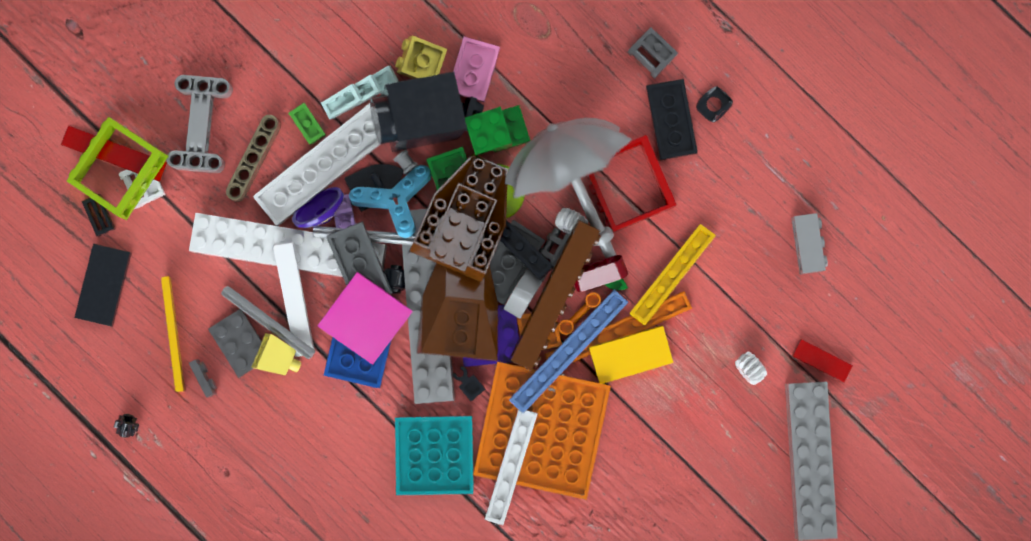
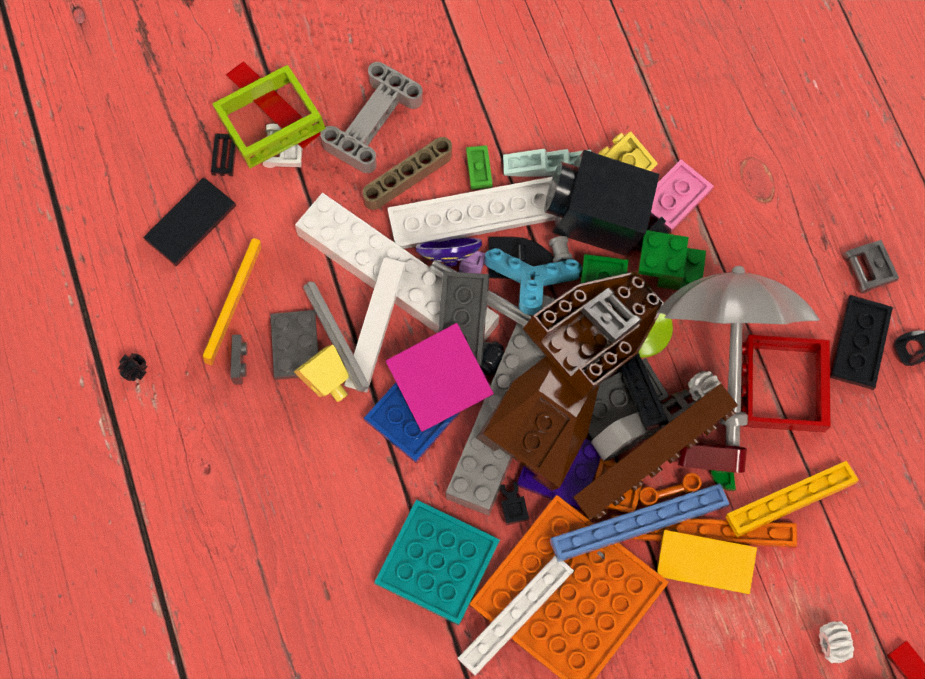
camera: 20 degrees right, 15 degrees down
none -> flat silver plate [581,288,642,343]

